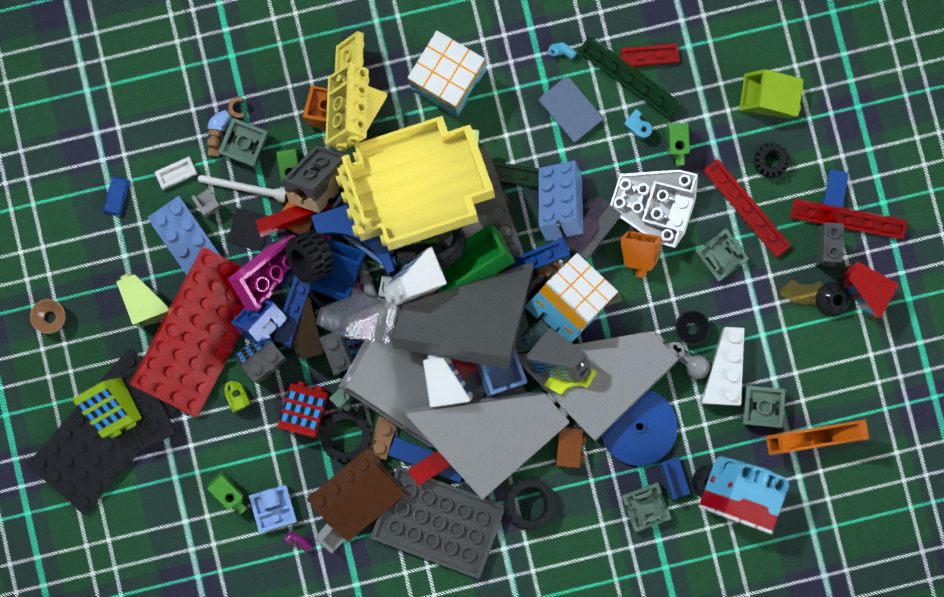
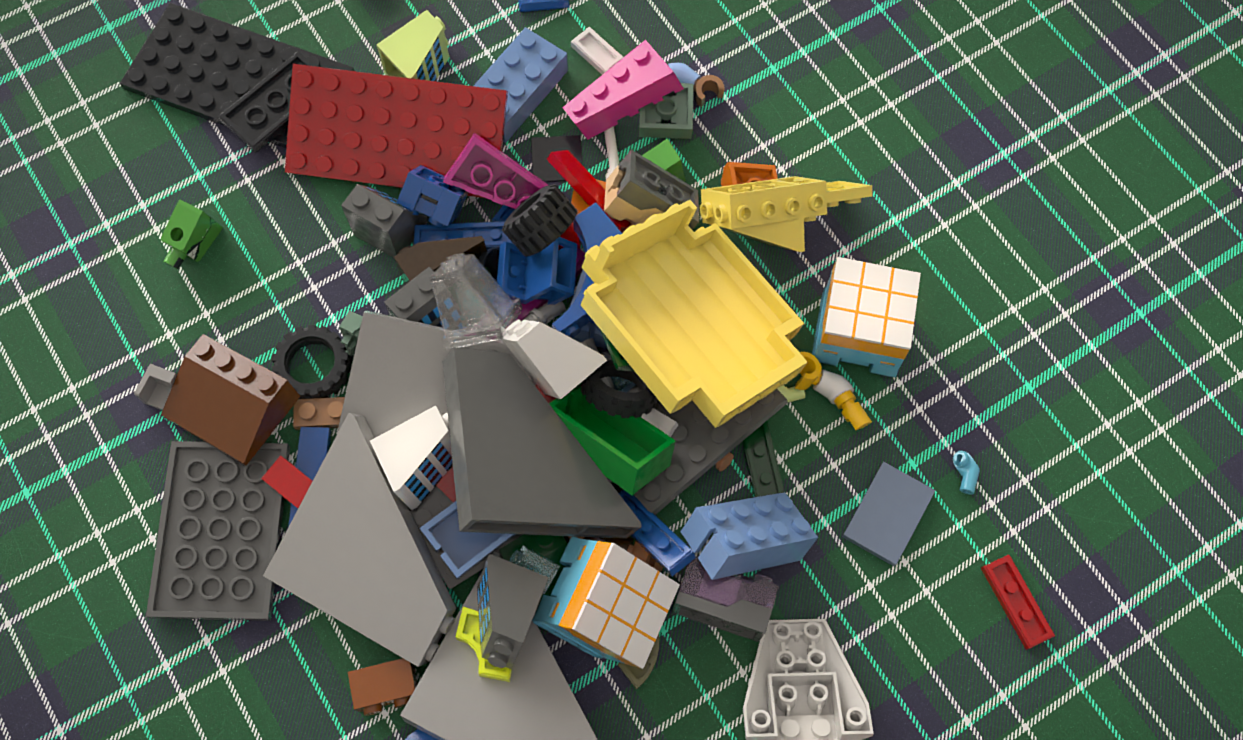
camera: 65 degrees right, 15 degrees down
lime slope [73,377,142,439] -> none
light grey panel [191,189,222,218] -> none
lime rock [224,381,252,413] -> none
light blue plate [249,485,297,533] -> none
slope [277,381,329,438] -> none
magenta arm [284,531,312,552] -> none
black tyre [503,478,556,530] -> none
dark green tile [578,35,681,119] -> none
orange torso [620,231,662,278] -> none
medium azure leg [623,109,652,140] -> none
bright green torso [665,122,690,166] -> none
none -> wedge [562,40,684,140]
none -> yellow piece [795,352,872,430]

